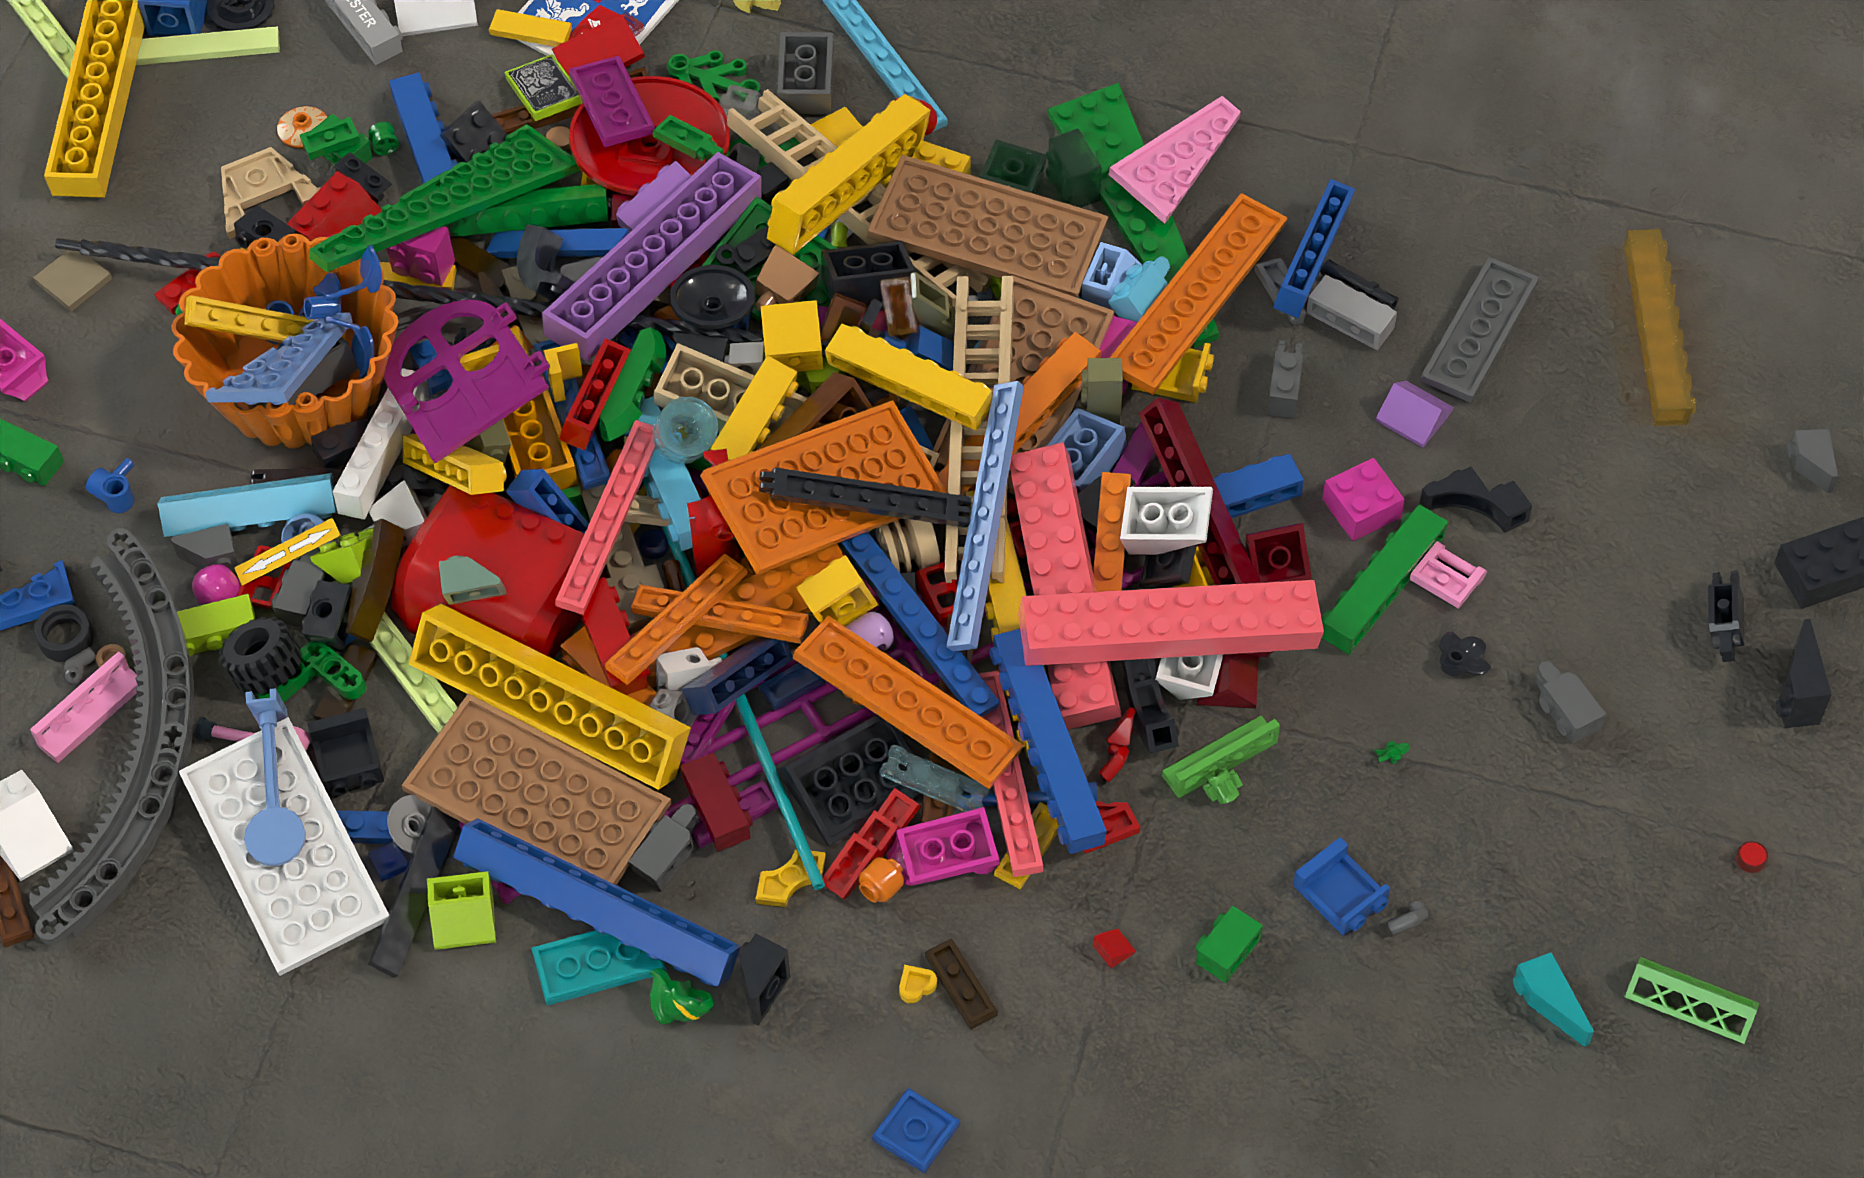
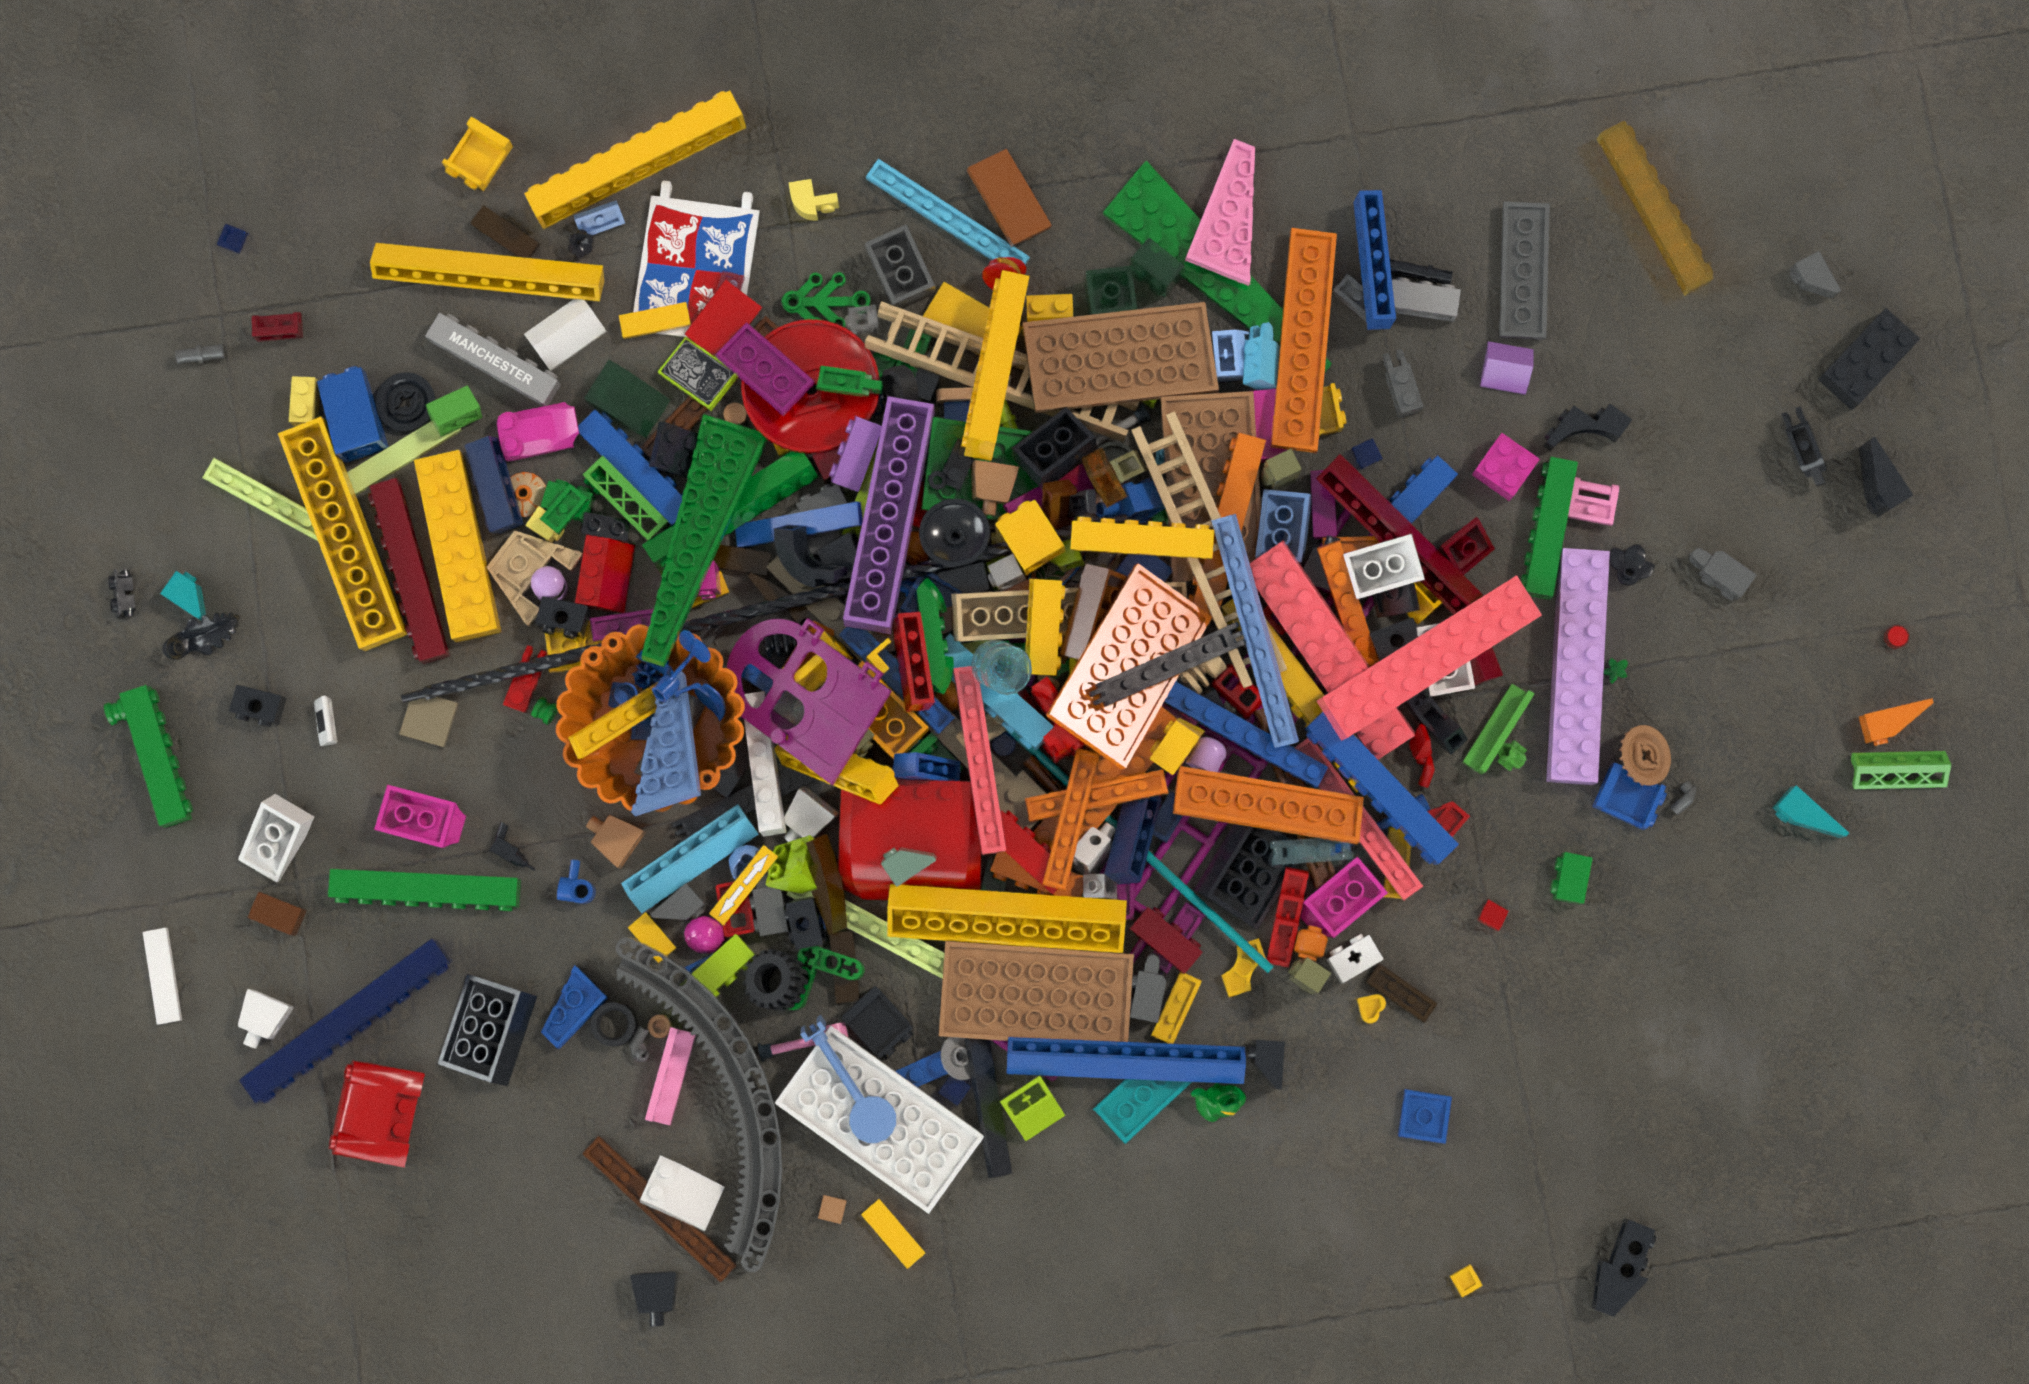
camera: 25 degrees left, 25 degrees up
none -> dark red brick [368,478,450,664]
none -> yellow brick [414,450,501,643]
none -> bright green panel [426,385,482,437]
none -> dark blue brick [465,436,524,534]
none -> black piece [490,821,536,871]
none -> dark pink slope [497,402,579,462]
none -> light yellow brick [526,506,565,543]
none -> lavender helmet [531,566,568,601]
none -> bright green fence [583,455,669,541]
none -> clear green slope [585,360,671,439]
none -> medium nougat torso [586,815,646,869]
none -> yellow tile [628,912,677,963]
none -> medium nougat tile [818,1195,847,1224]
none -> yellow tile [861,1199,925,1269]
none -> dark orange tile [966,149,1052,247]
none -> yellow tile [1151,972,1202,1044]
none -> olive brick [1288,957,1331,995]
none -> white brick [1326,934,1384,984]
none -> clear blue tile [1351,438,1383,470]
none -> lavender brick [1546,548,1610,785]
none -> medium nougat gear [1619,725,1671,786]
none -> orange slope [1859,698,1934,746]

